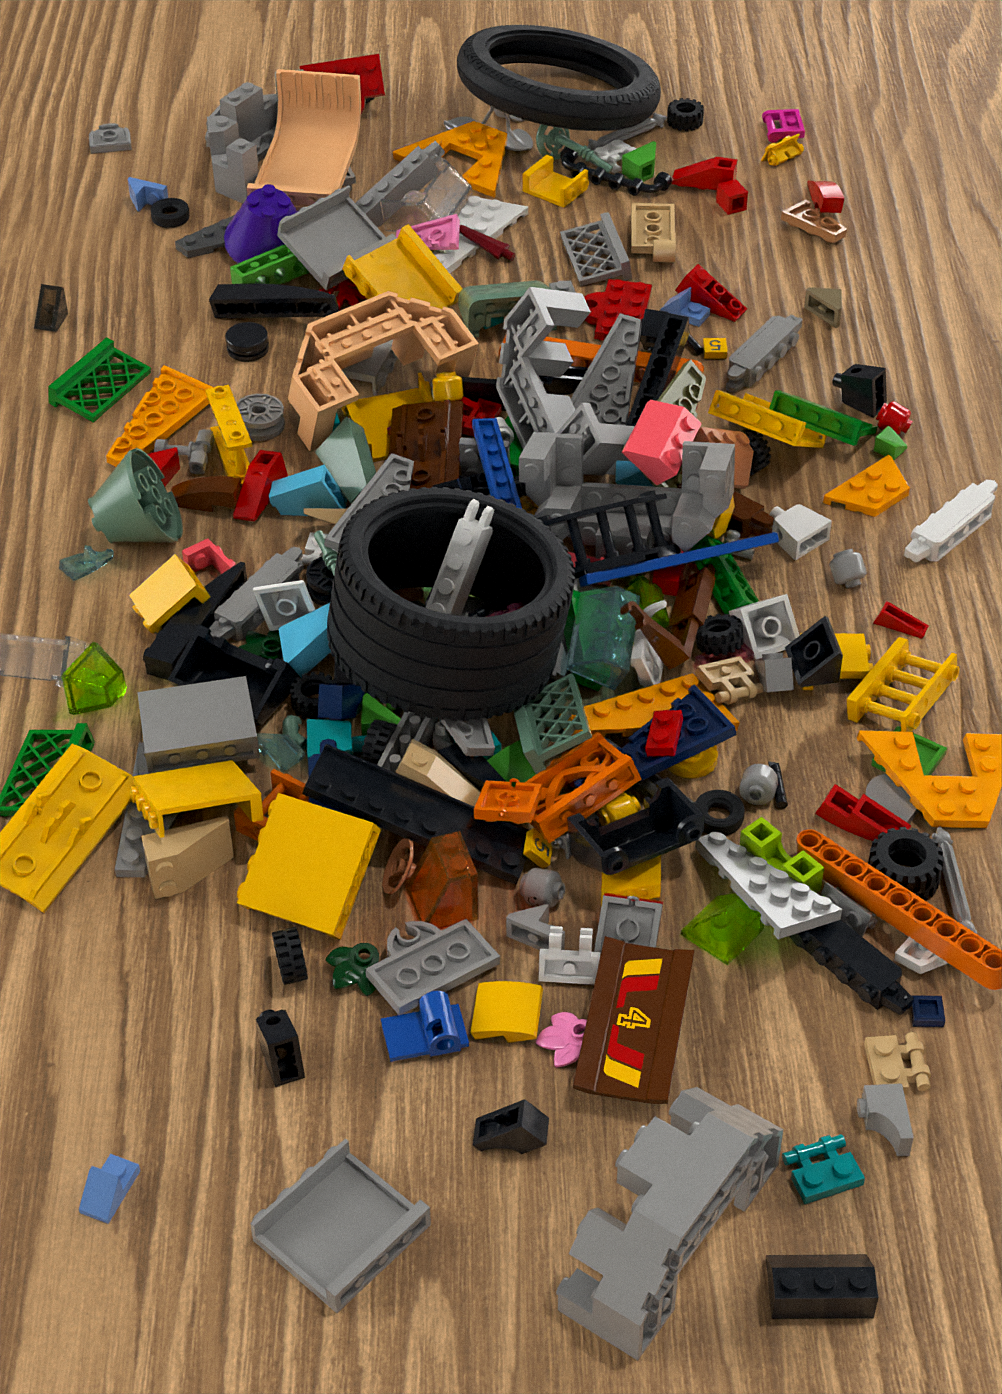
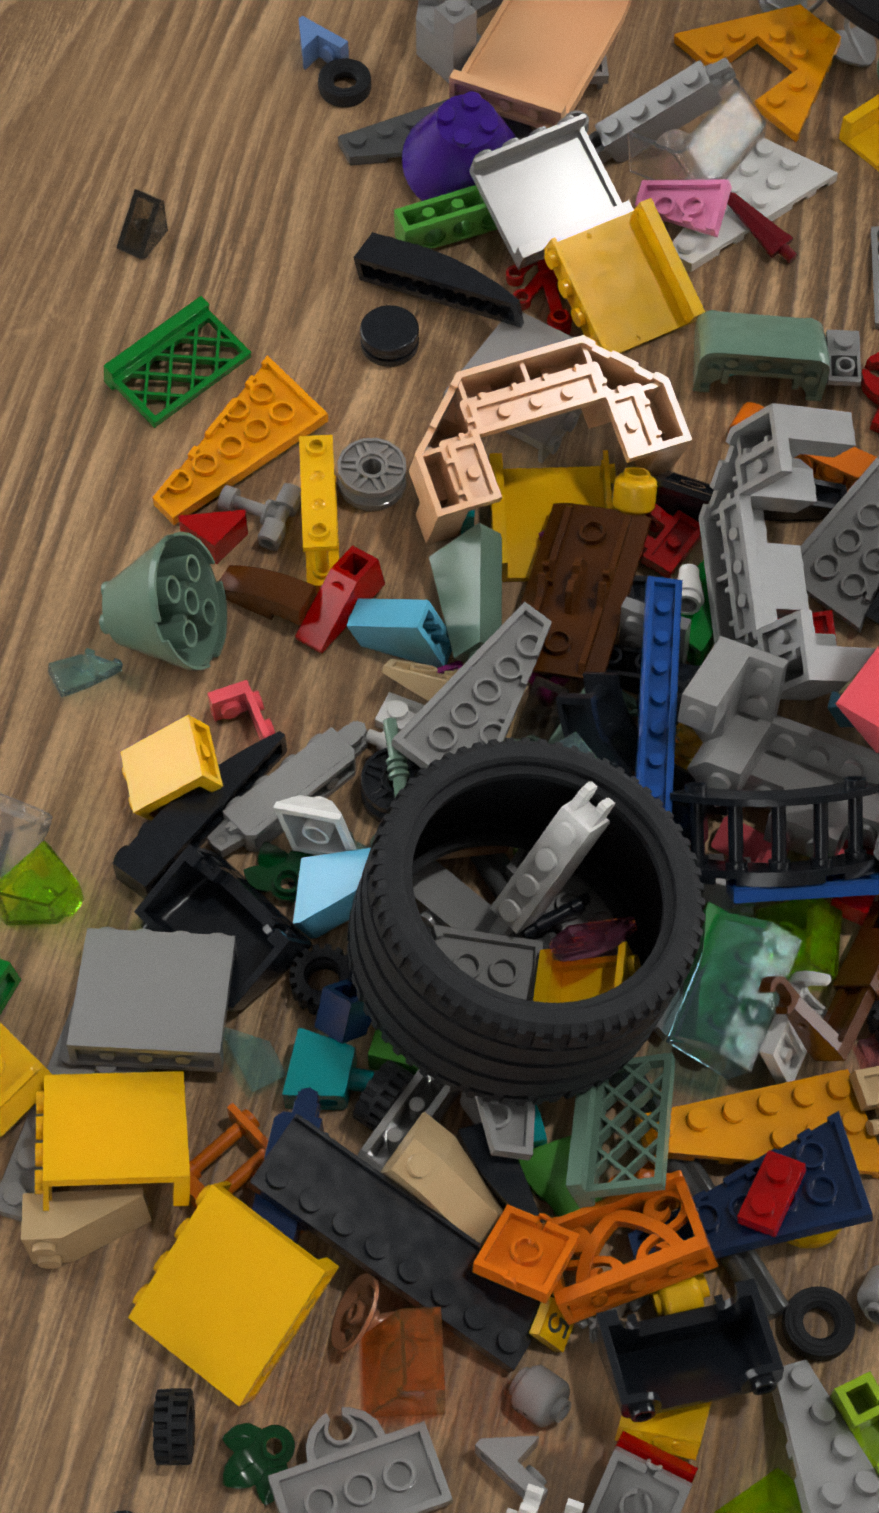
camera: 15 degrees right, 15 degrees up
sand green arm [282,715,307,751] -> none

